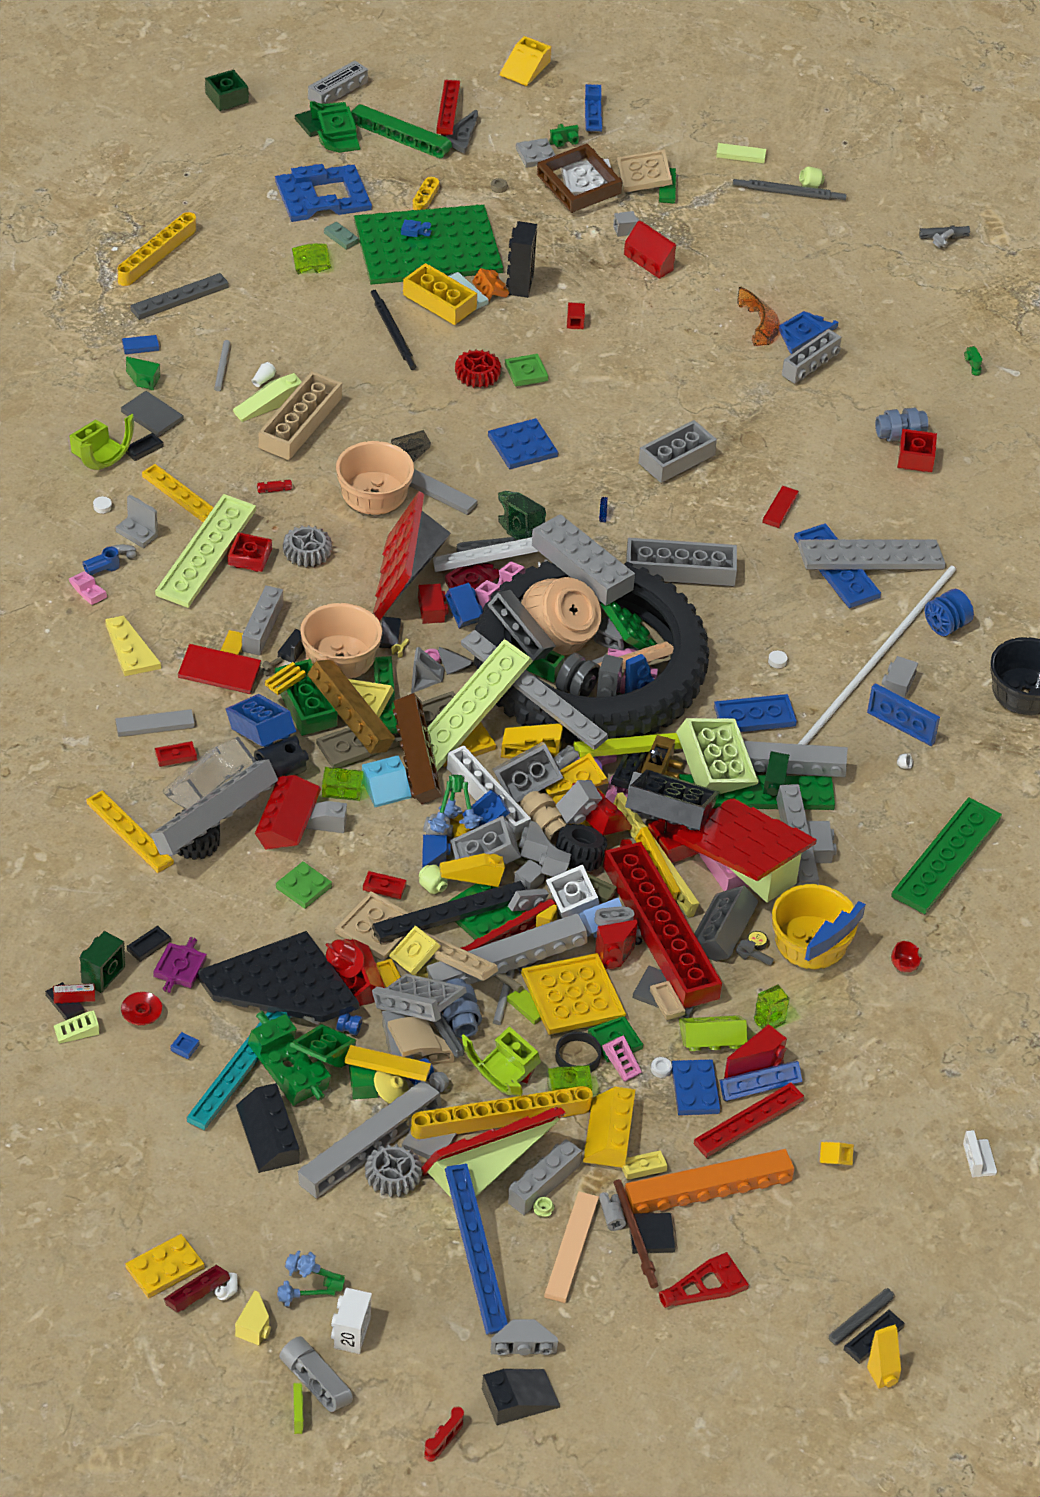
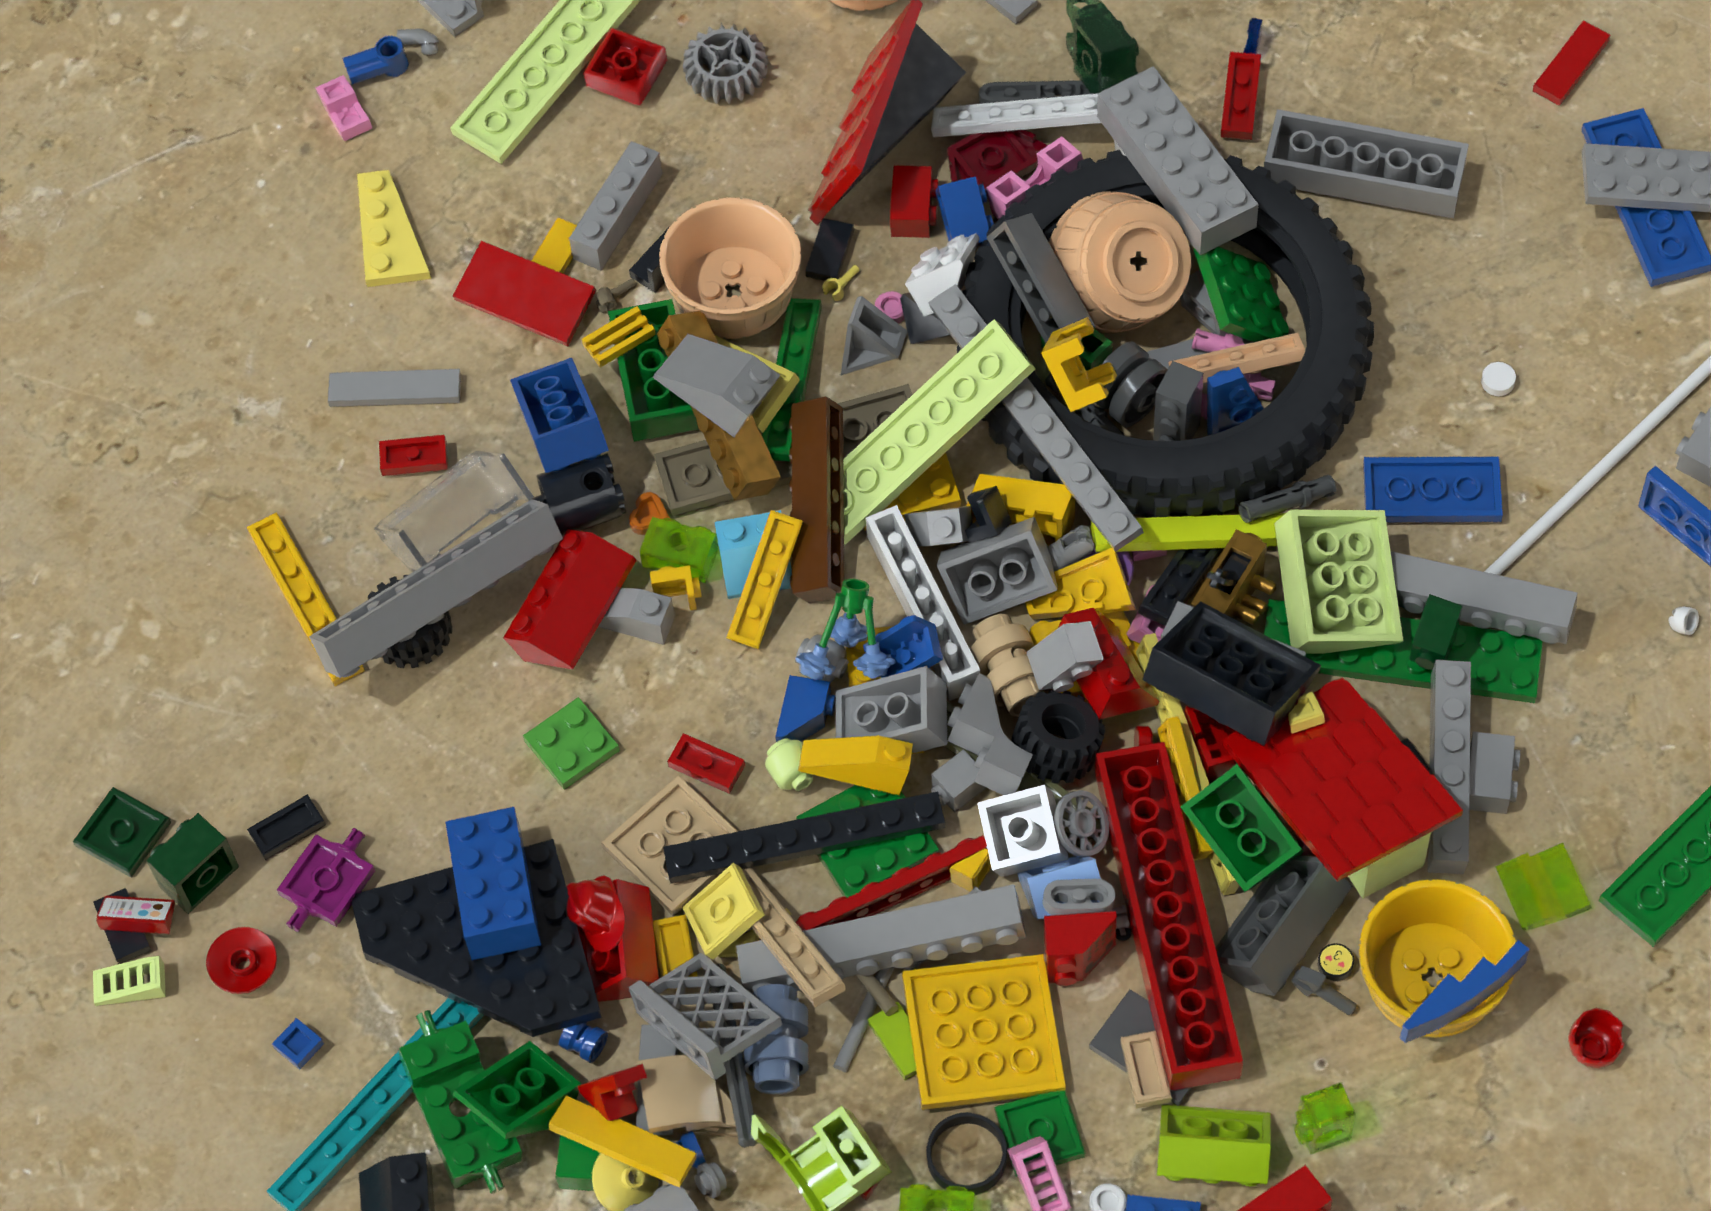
camera: 20 degrees right, 15 degrees up
light grey plate [508,889,549,911] -> none
none -> dark green tile [73,787,171,877]
none -> blue brick [445,807,541,960]
none -> red slope [577,1064,647,1121]
none -> orange tile [629,492,671,535]
none -> yellow bracket [650,566,702,611]
none -> light grey slope [653,334,780,437]
none -> yellow tile [726,510,803,649]
none -> white slope [905,233,980,317]
none -> light grey slope [905,506,973,547]
none -> black panel [965,486,1012,543]
none -> yellow panel [1041,317,1117,412]
none -> light grey wheel [1054,790,1109,857]
none -> green slope [1181,764,1304,892]
none -> red plate [1220,52,1261,140]
none -> dark grey pin [1239,475,1336,523]
none -> light yellow tile [1288,691,1325,734]
none -> clear neon green slope [1495,843,1592,930]

